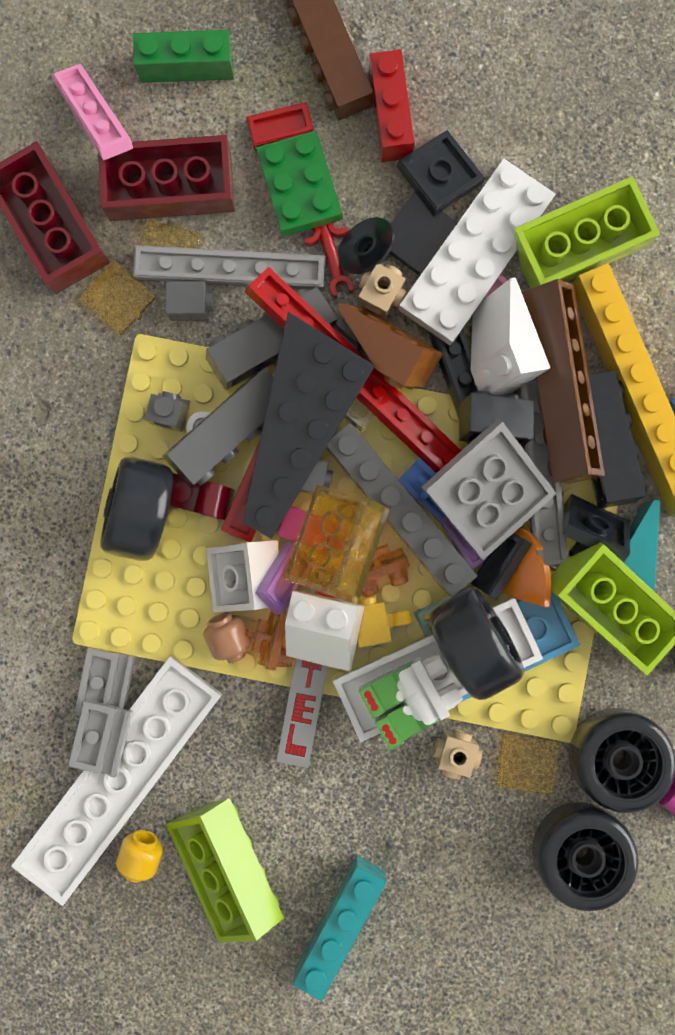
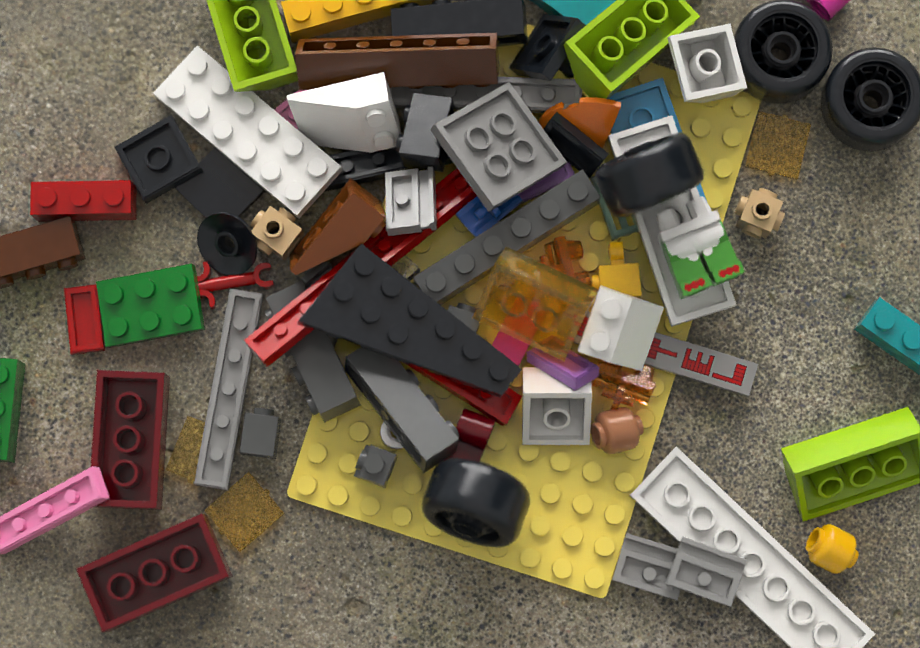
camera: 85 degrees left, 5 degrees down
none -> light grey plate [385,166,437,236]
none -> white slope [667,24,747,103]

